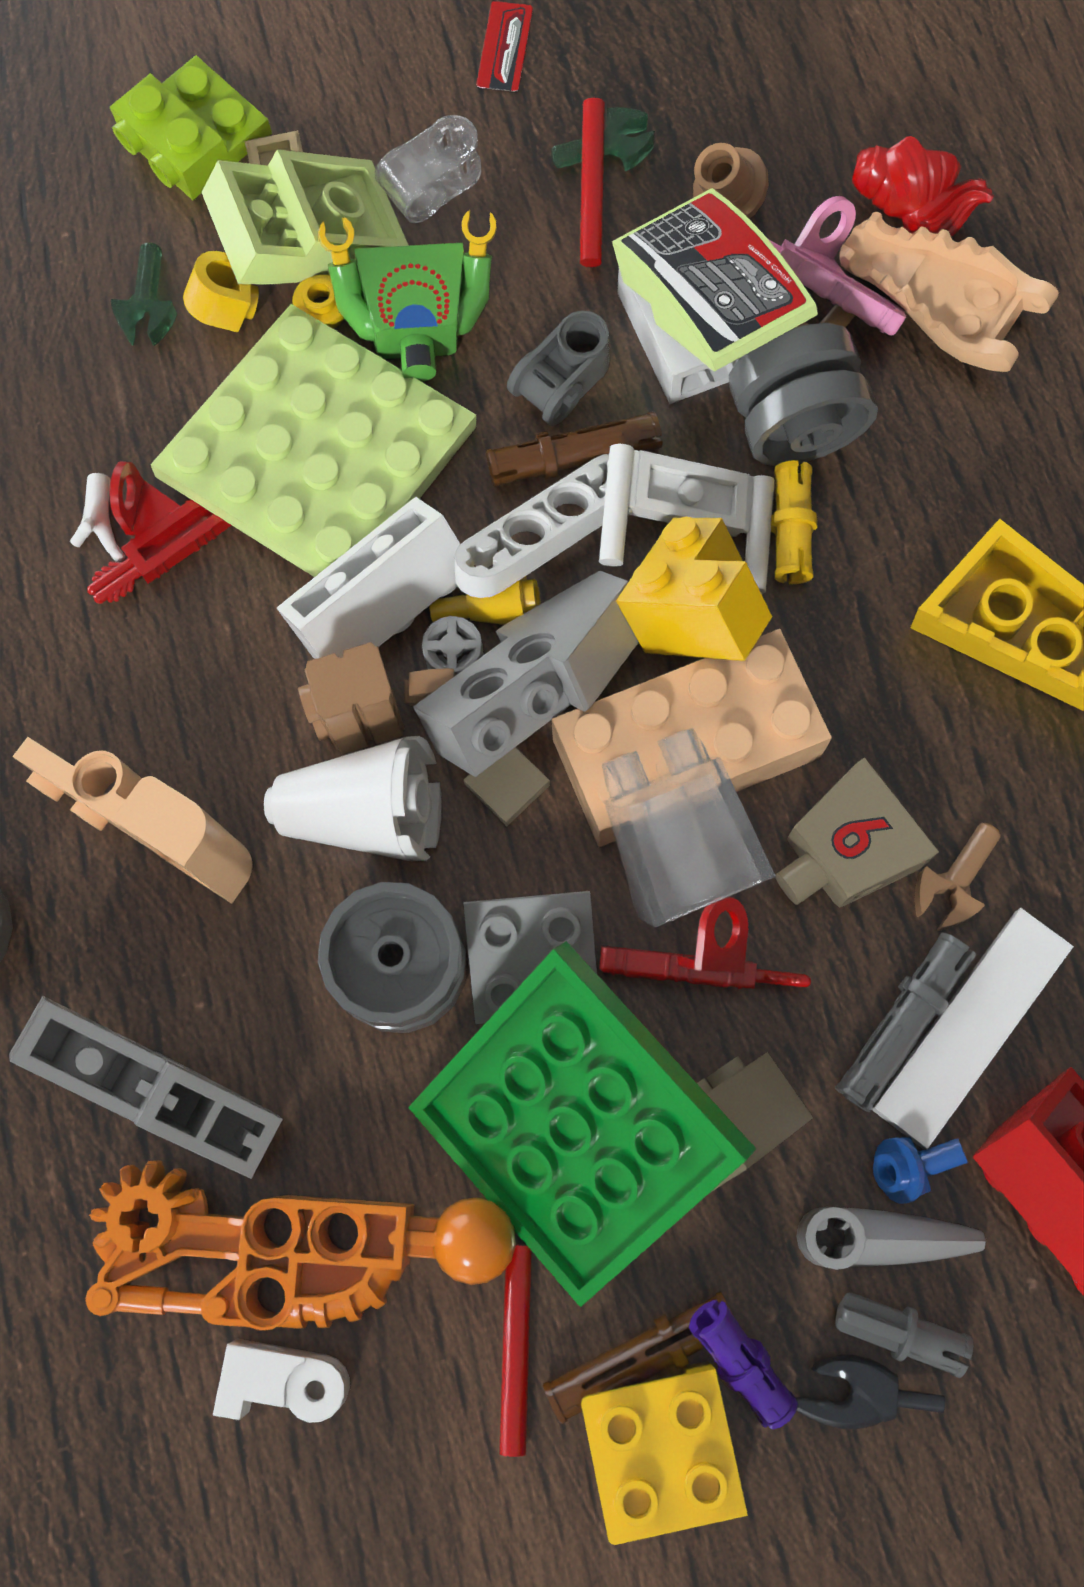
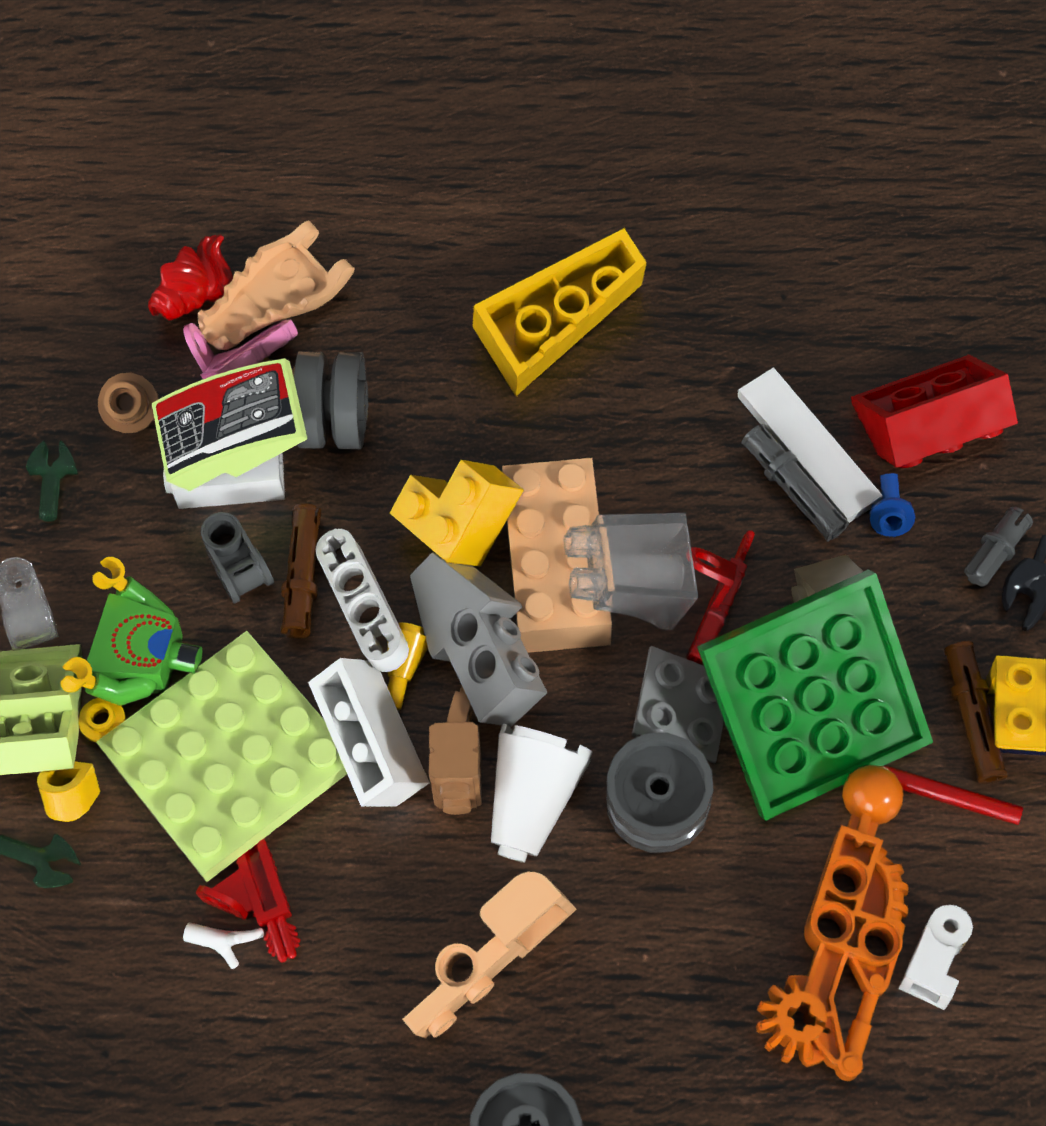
camera: 75 degrees left, 10 degrees down
light grey brick [9,996,283,1179] -> none
light grey wheel [422,616,484,677] -> none
dark tan tile [464,747,550,827] -> none
red bar [580,98,605,267] -> none
white plate [599,444,775,594] -> none
dark purple pin [689,1300,798,1429] -> none
yellow pin [771,460,817,584] -> none
dark tan torso [775,757,939,908] -> none
light grey piece [796,1207,986,1270] -> none
medium nougat bar [915,823,1001,931] -> none

